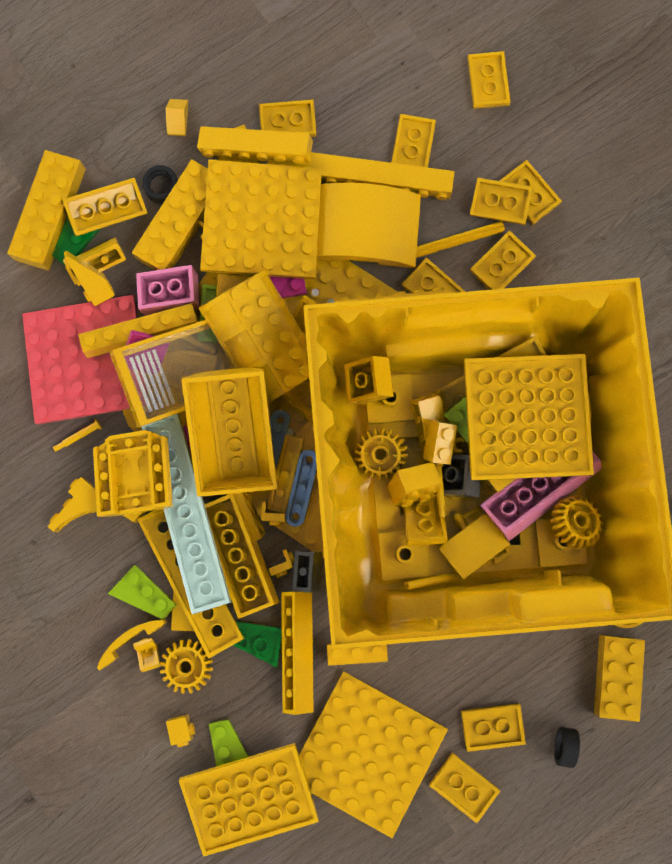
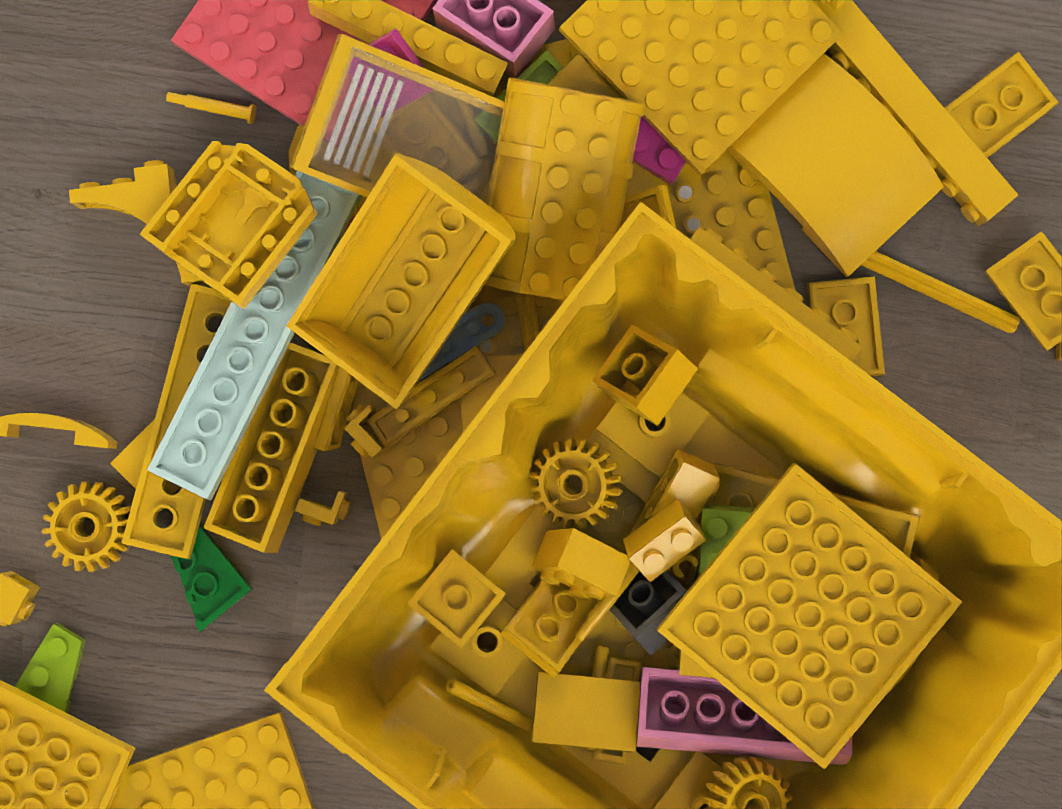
camera: 40 degrees right, 5 degrees up
lime wing [108,565,177,619] -> none
yellow bracket [133,638,161,672] -> none
yellow brick [281,591,314,715] -> none
medium blue plate [285,450,317,527] -> none
dark grey brick [292,550,322,593] -> none
yellow plate [470,230,536,290] -> none
none -> yellow plate [407,549,506,649]

